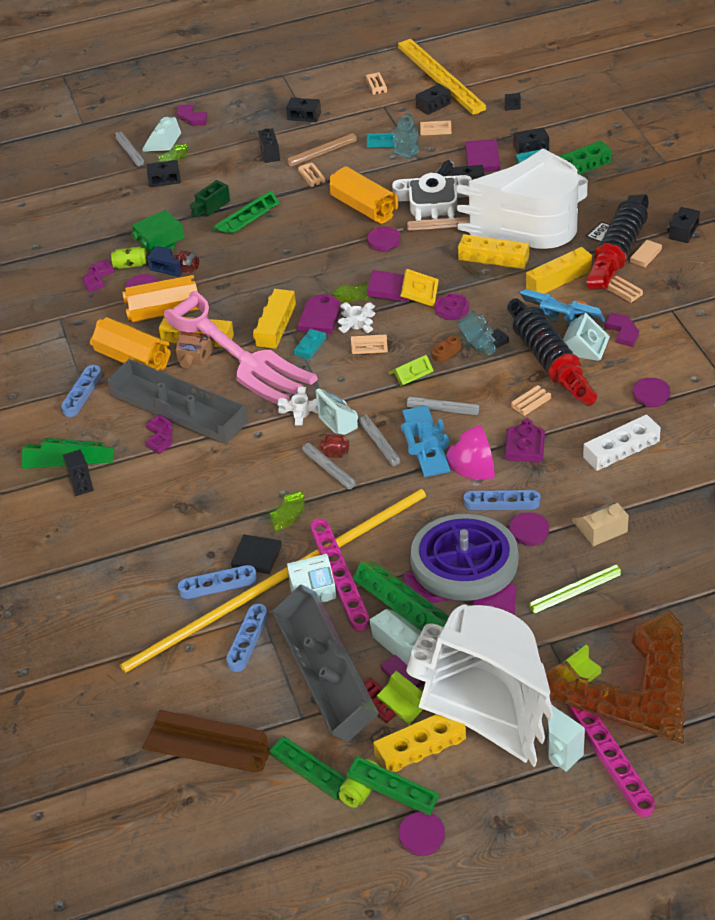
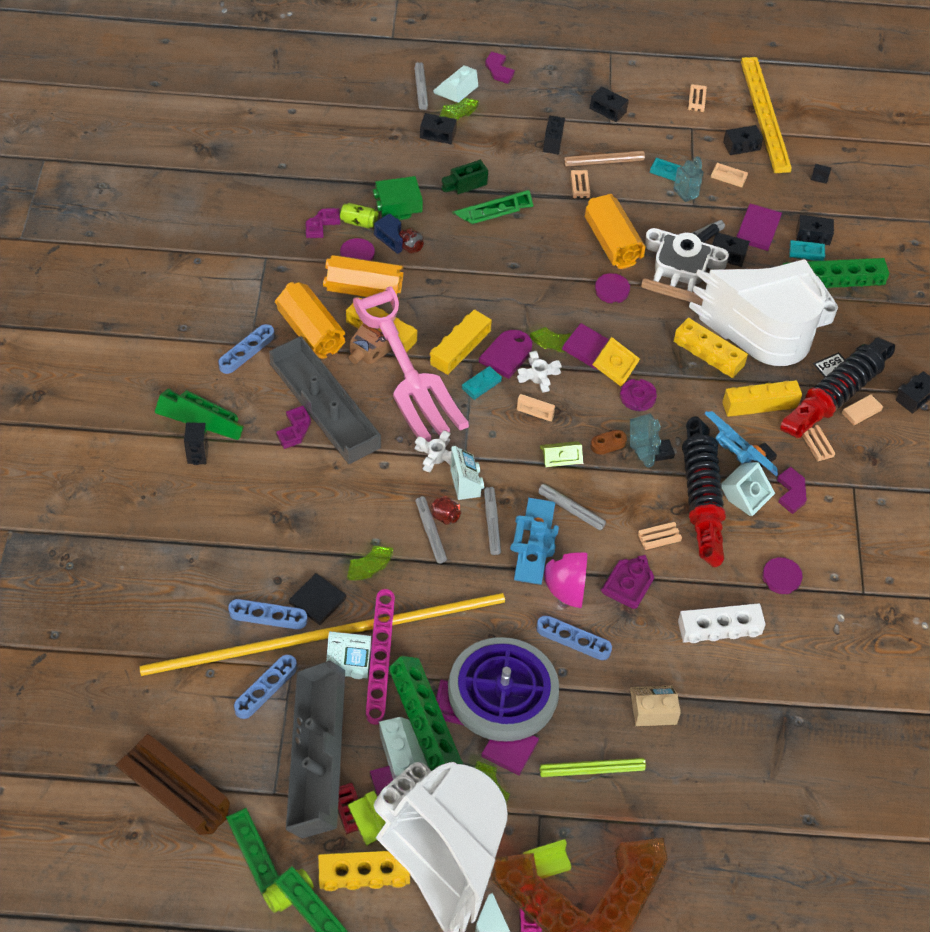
camera: 15 degrees right, 10 degrees up
magenta tile [509,512,549,546] -> none

